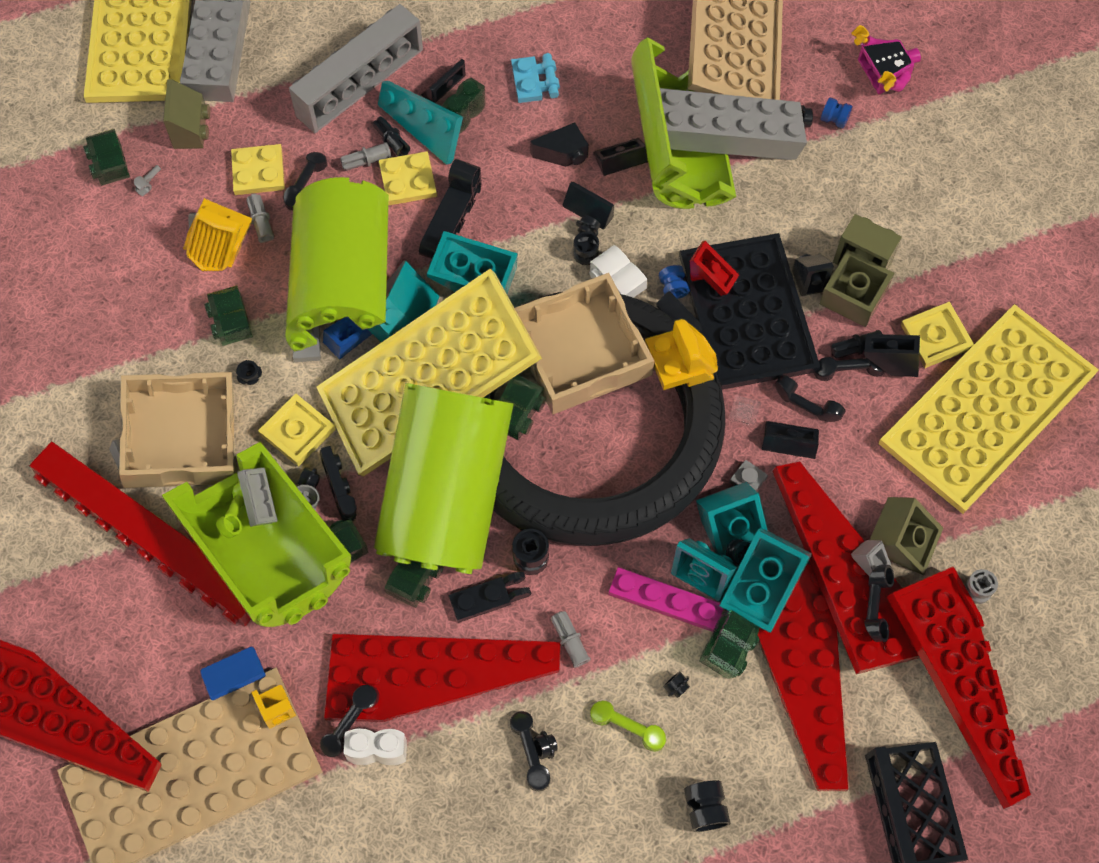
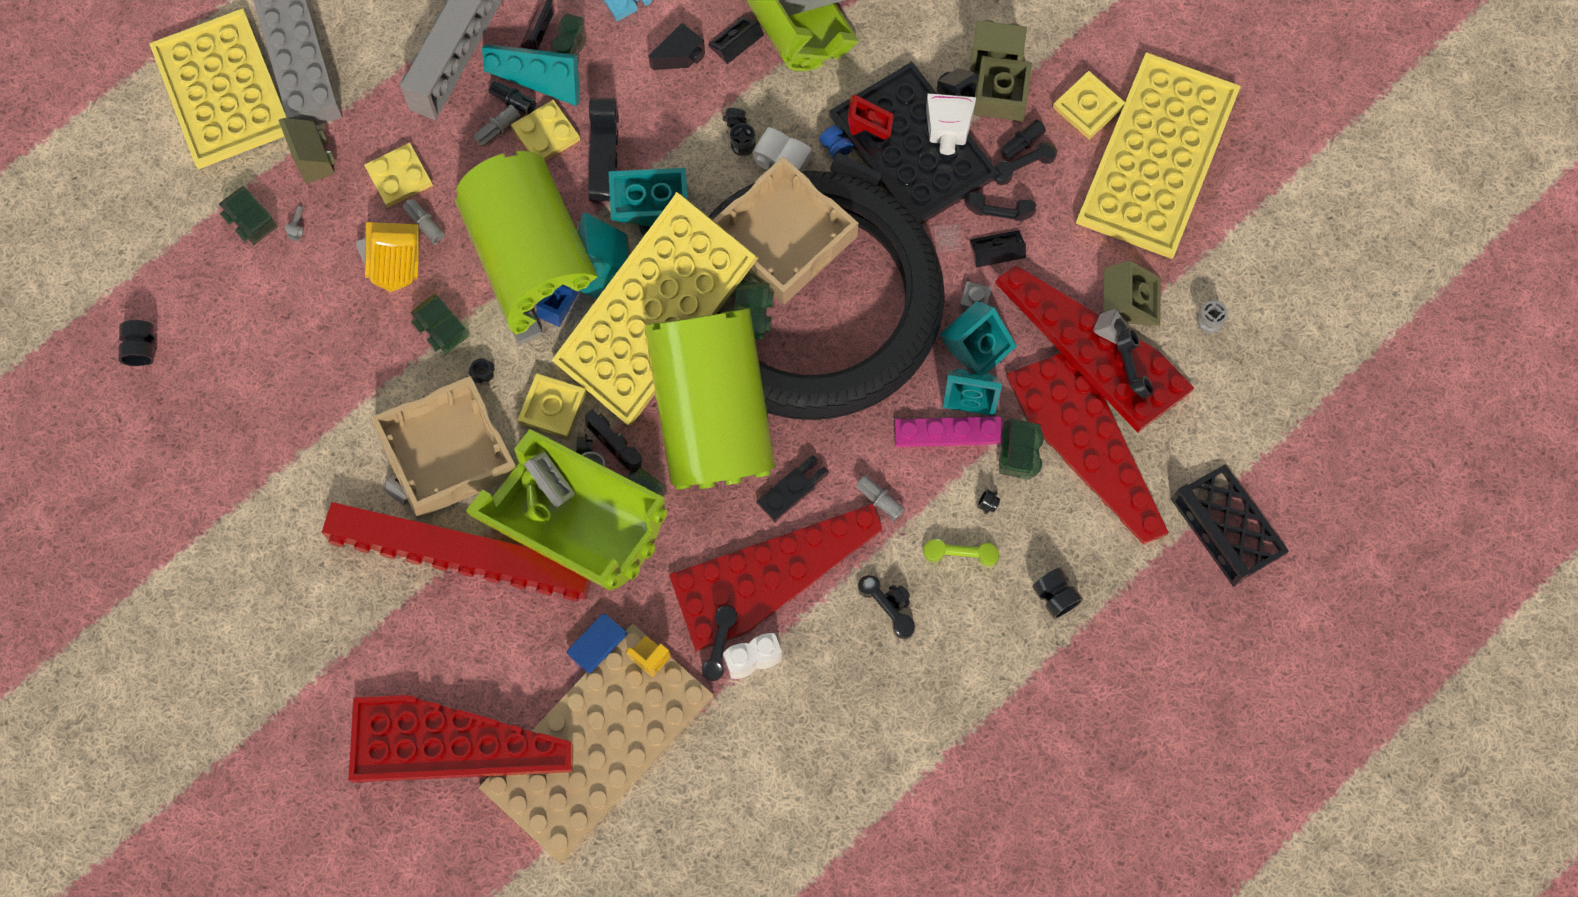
camera: 20 degrees left, 5 degrees up
black bar [283,152,327,211] -> none
clear green brick [385,560,444,608] -> none
black wheel [512,528,549,575] -> none
black slope [562,181,614,230] -> none
yellow piece [645,319,718,390] -> none
teal slope [720,528,812,633] -> none
black bush [726,538,751,566] -> none
black slope [864,334,920,377] -> none
red wing [887,566,1031,809] -> none
none -> white torso [926,94,976,155]

